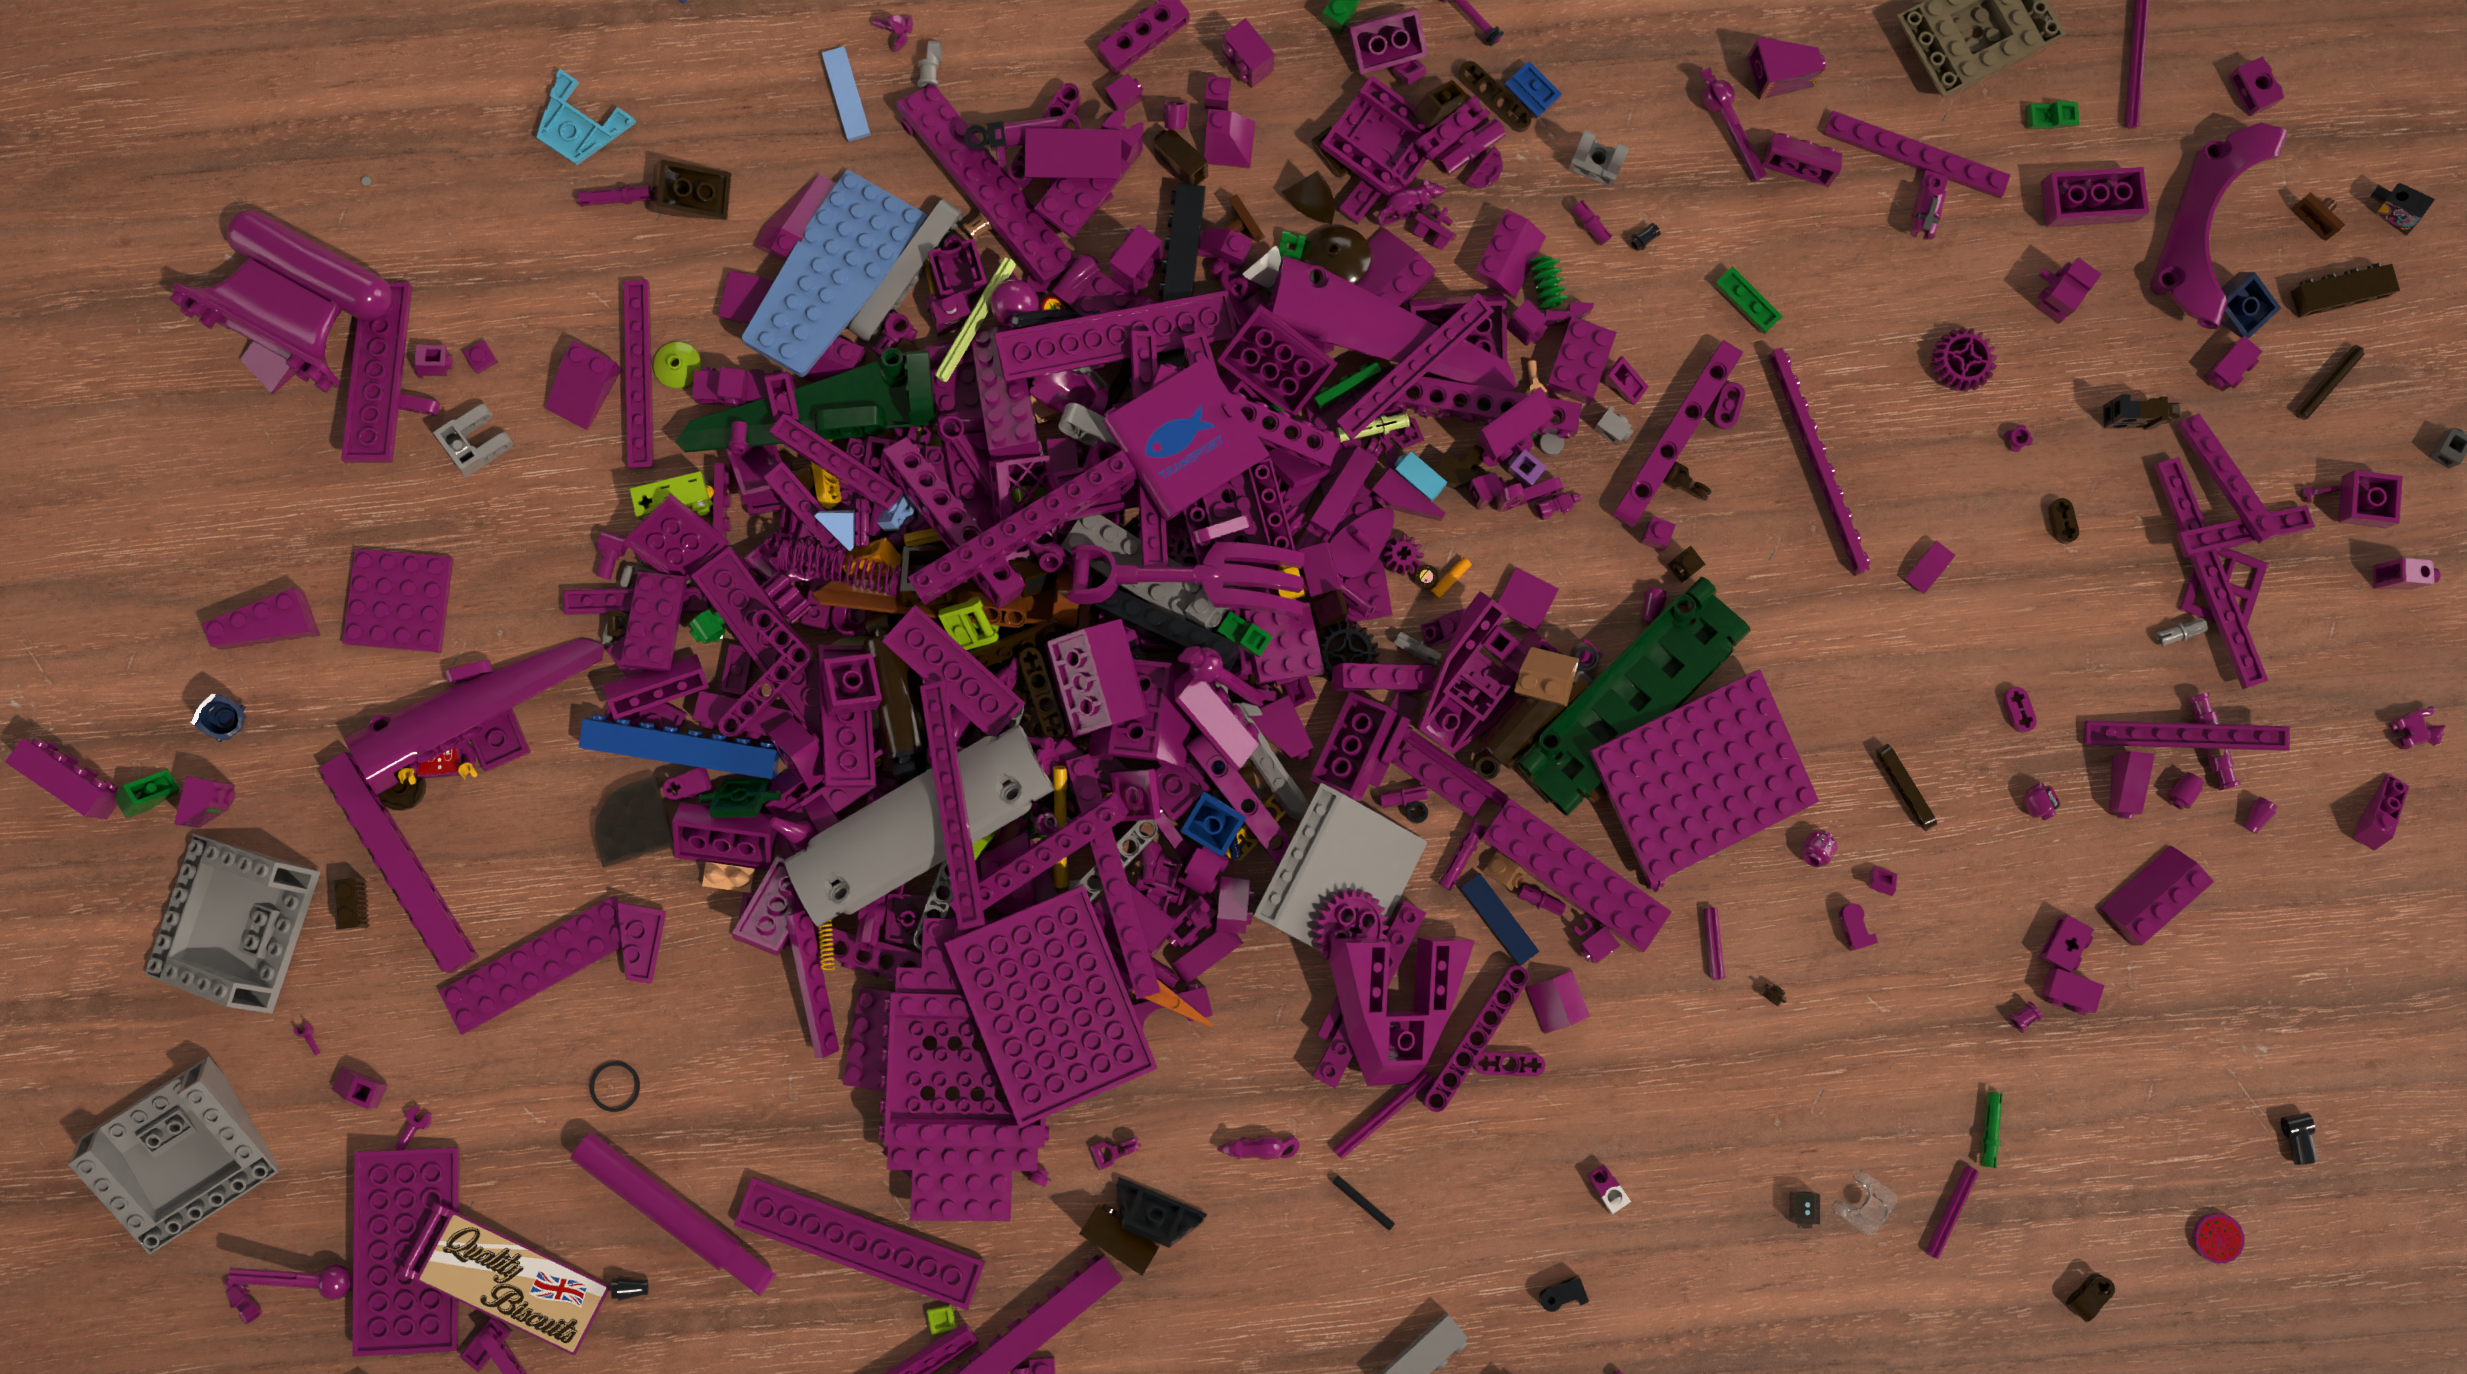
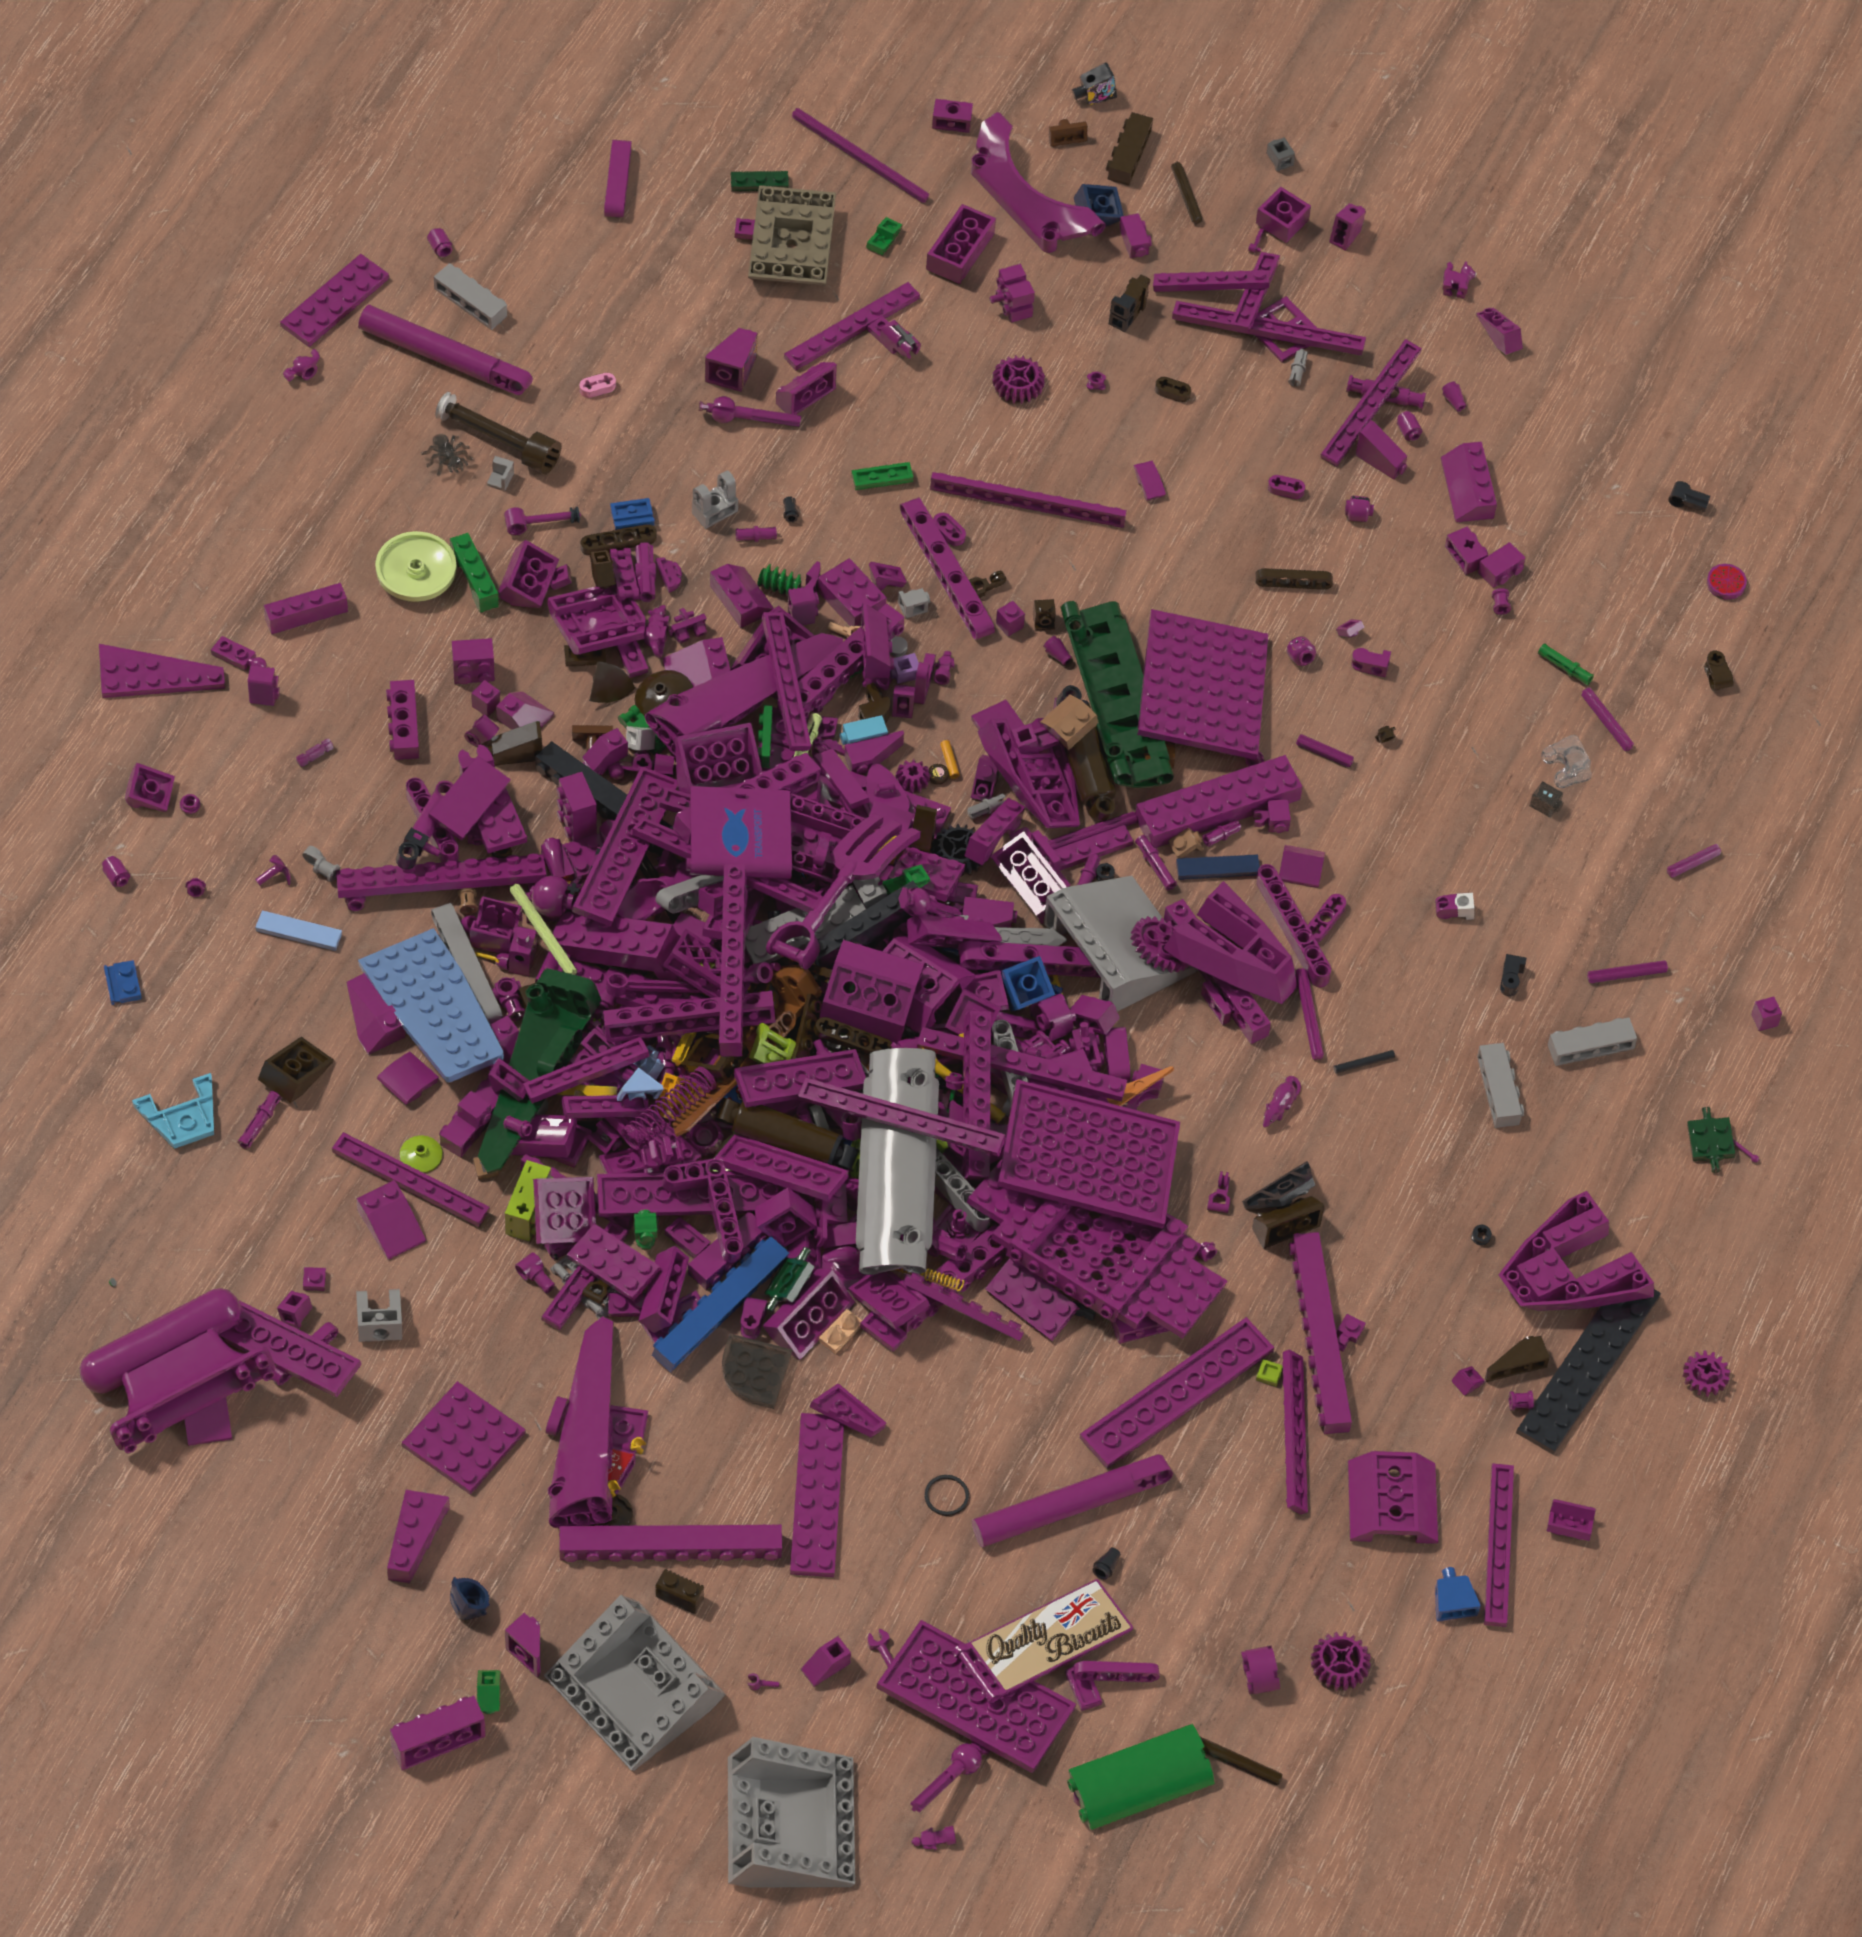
camera: 60 degrees left, 25 degrees down
magenta brick [819,653,882,716] -> none
magenta brick [1105,73,1143,111] -> none

